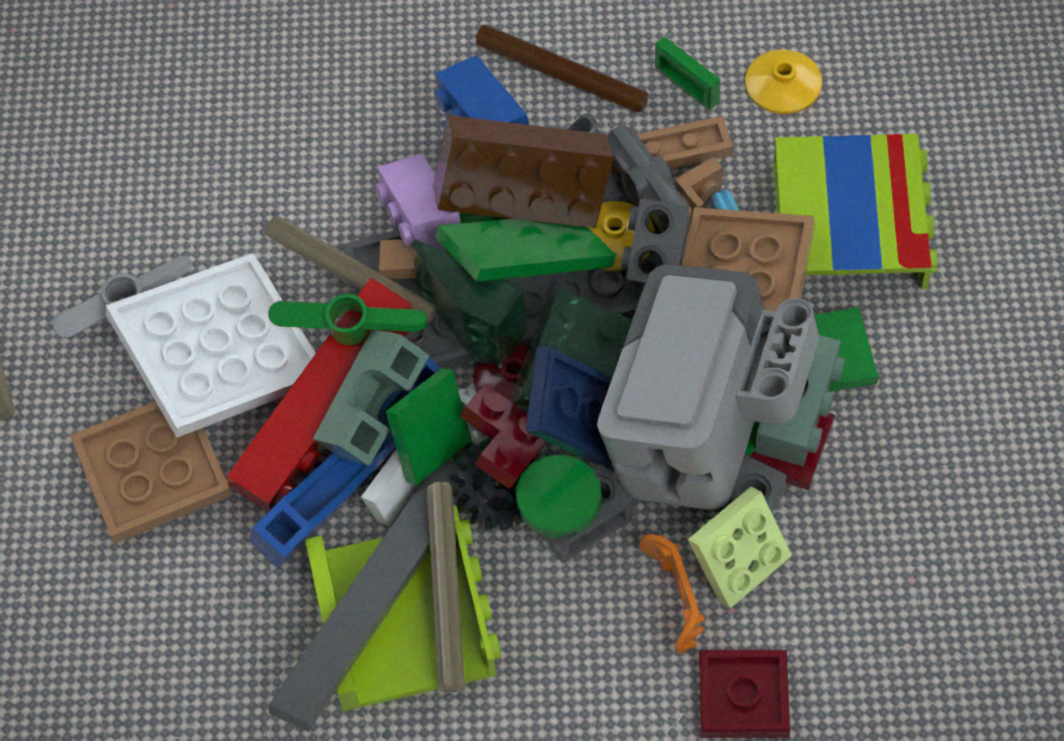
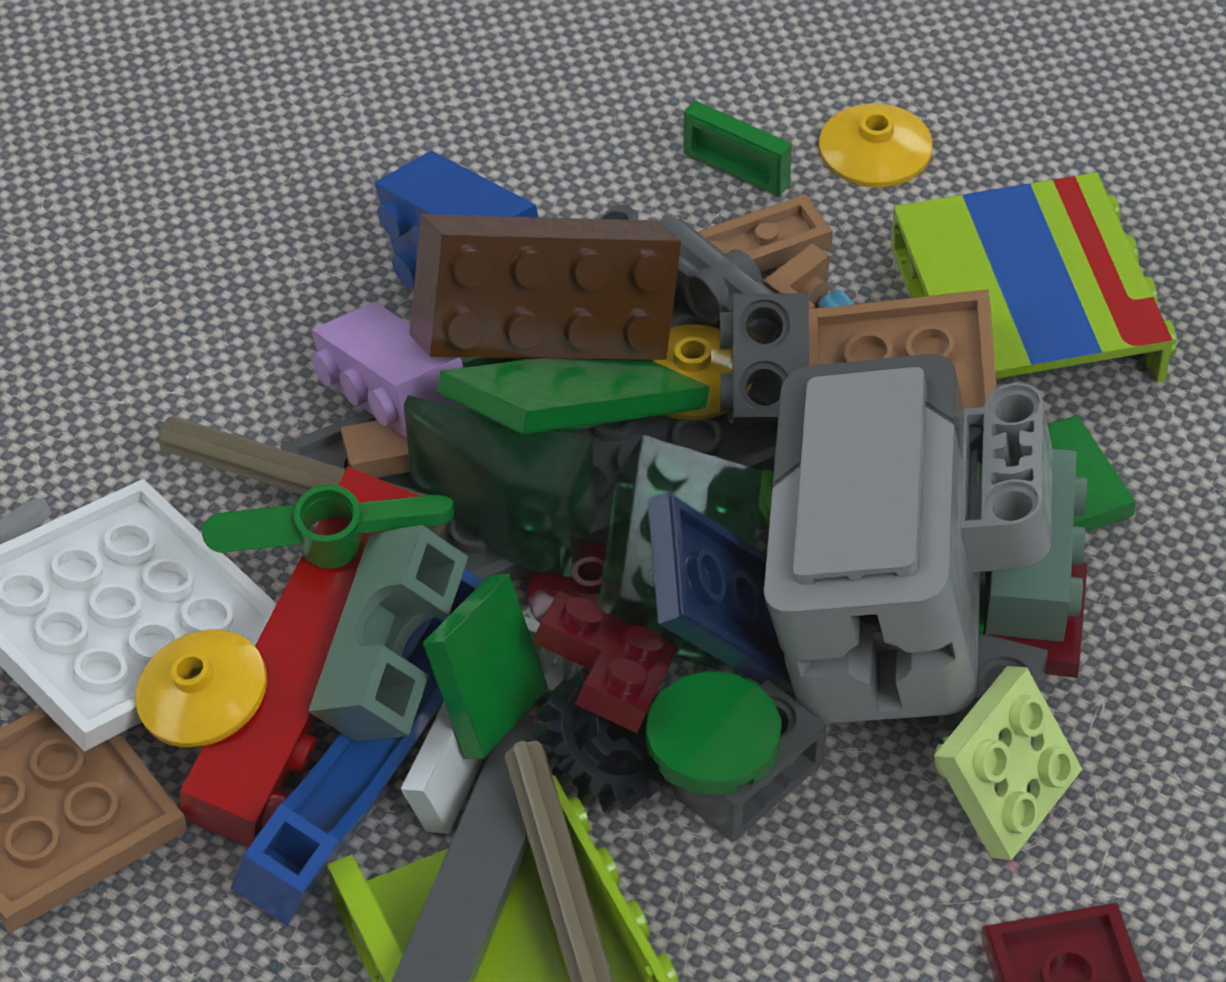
camera: 15 degrees left, 10 degrees down
reddish brown axle [475,24,648,113] -> none
orange piece [639,534,704,655] -> none
none -> yellow dish [135,629,267,748]

